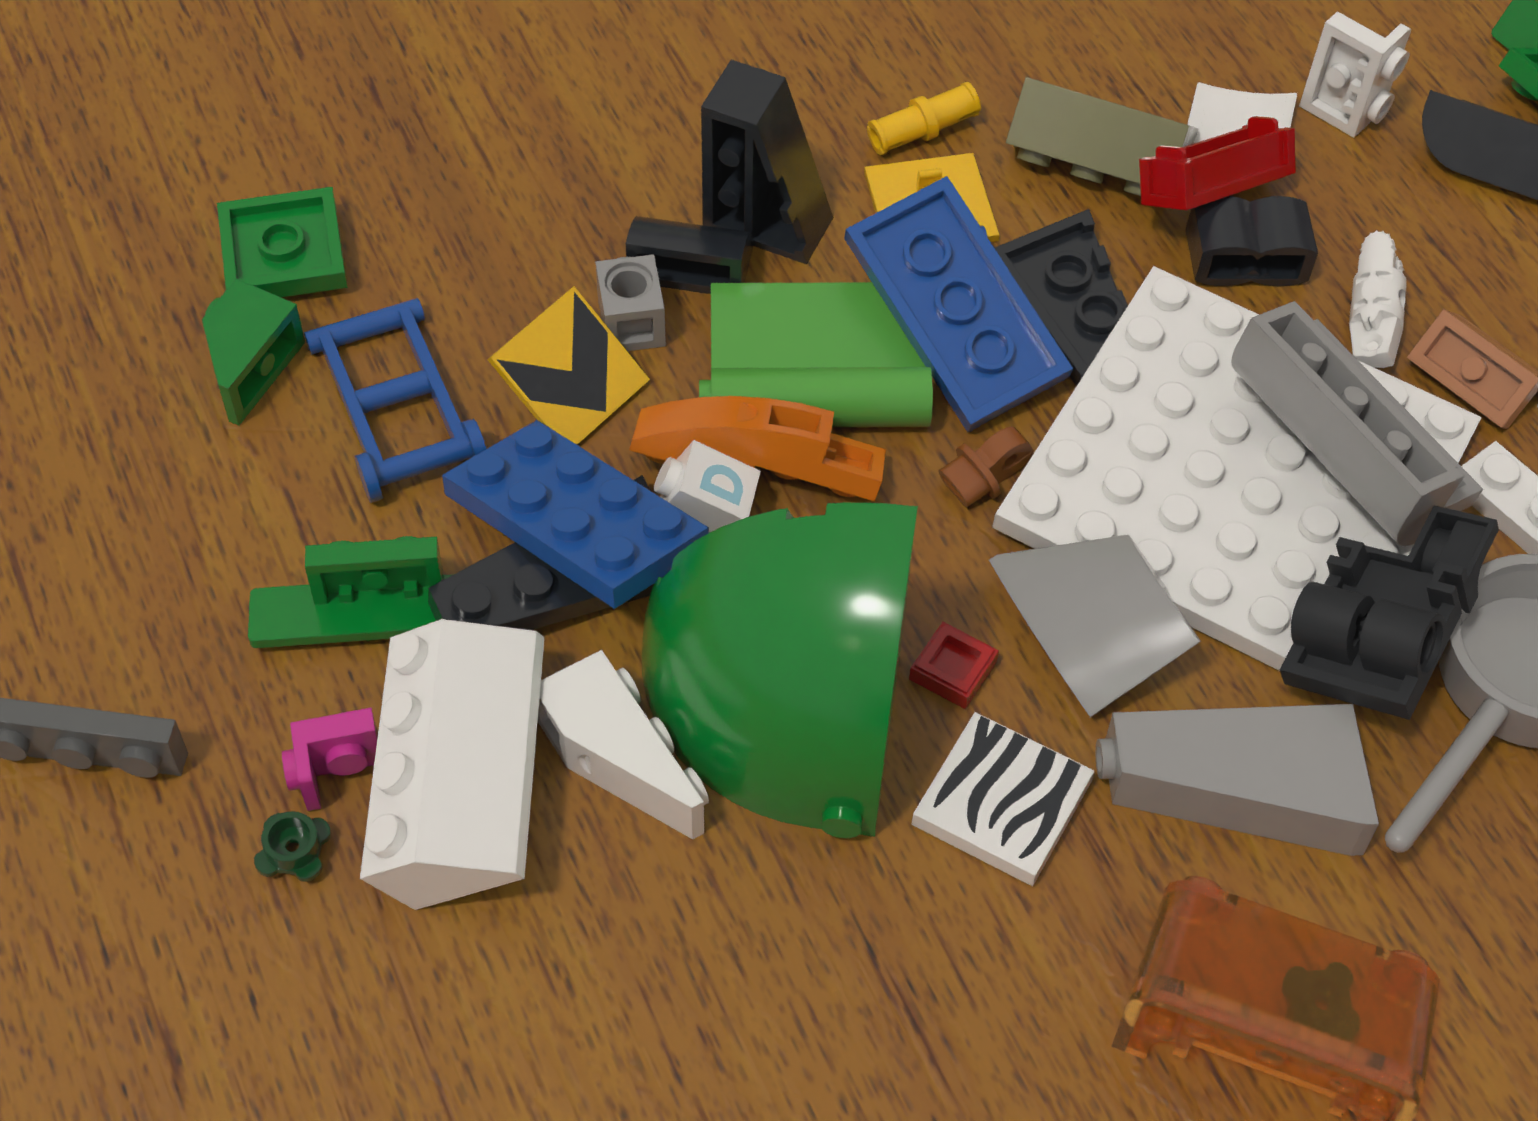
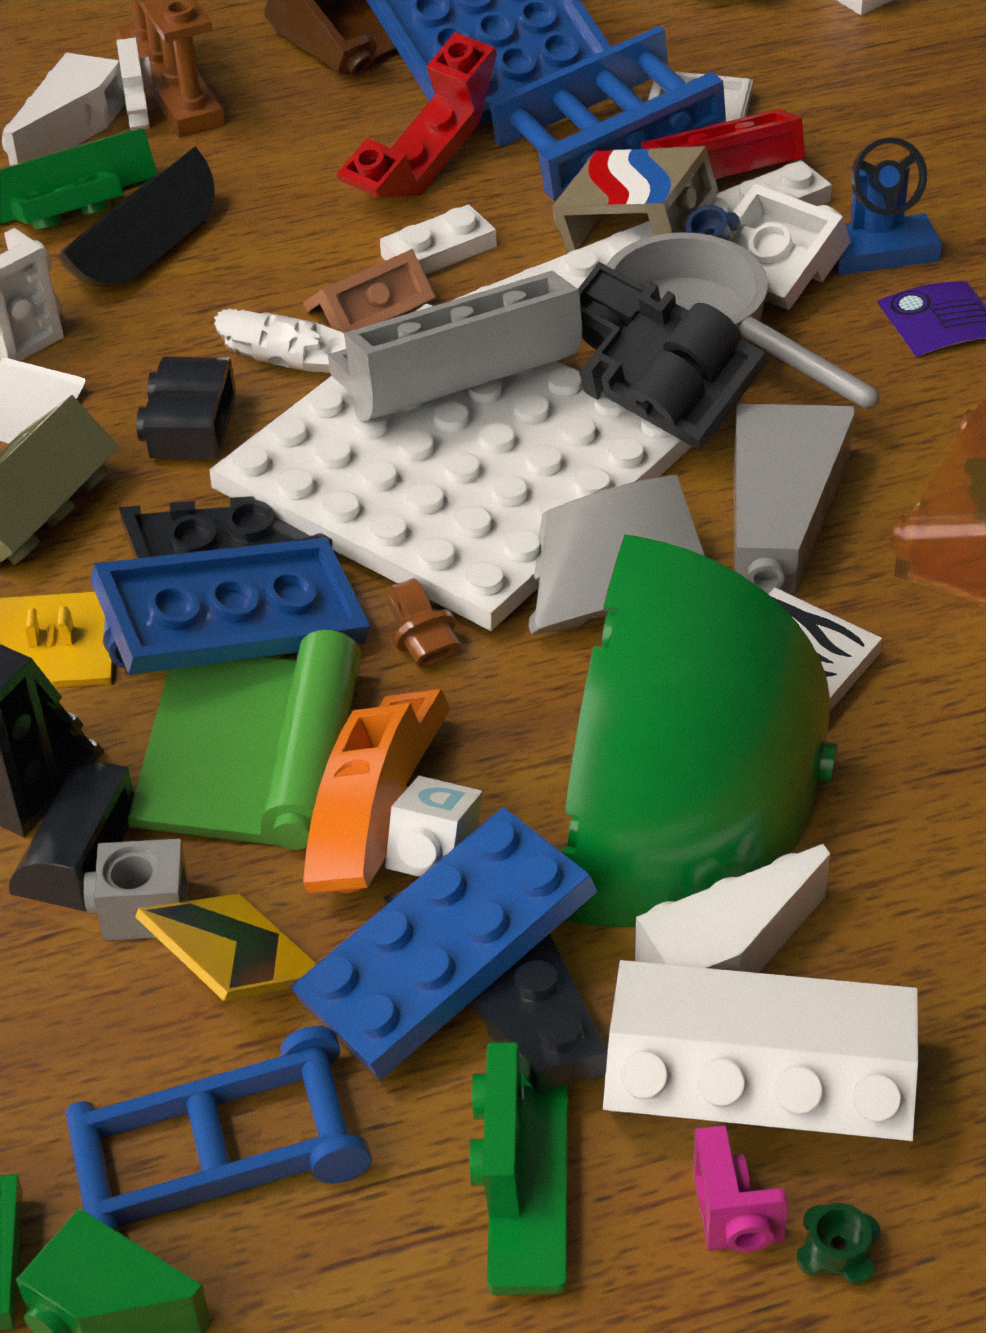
camera: 80 degrees left, 10 degrees down
red container [1139,116,1296,211] -> none

